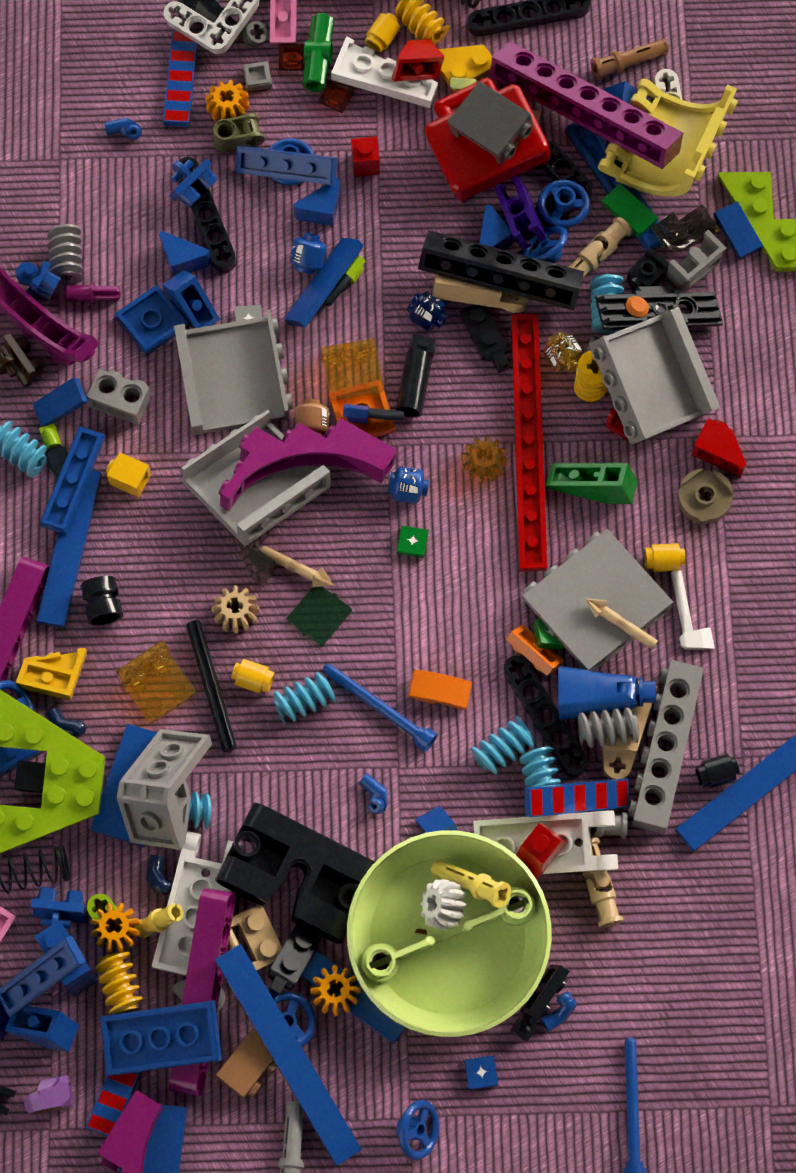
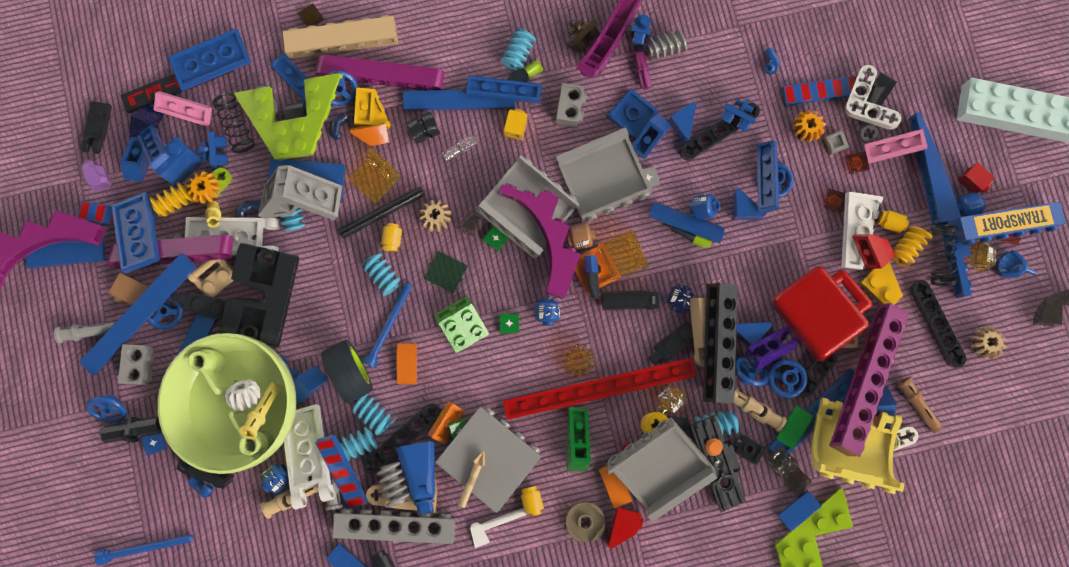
camera: 80 degrees right, 10 degrees up
blue tile [33,377,88,427] -> none
olive piece [213,113,265,153] -> none
tan piece [260,545,333,587] -> none
green piece [303,13,334,92] -> none
light orange gear [310,965,361,1017] -> none
red brick [351,136,380,177] -> none
blue arm [359,773,388,814] -> none
dark grey panel [447,81,533,165] -> none
yellowish green tile [450,77,476,89] -> none
red slope [516,823,567,880] -> none
light grey window [666,230,727,291] -> none
none -> black piece [100,416,162,443]
none -> light grey brick [118,344,154,386]
none -> blue head [260,464,289,494]
none -> black wheel [321,340,373,403]
none -> orange slope [349,123,389,146]
none -> bracket [434,296,489,353]
none -> clear axle [441,134,478,163]
none -> green tile [483,226,509,252]
none -> orange slope [598,465,632,508]

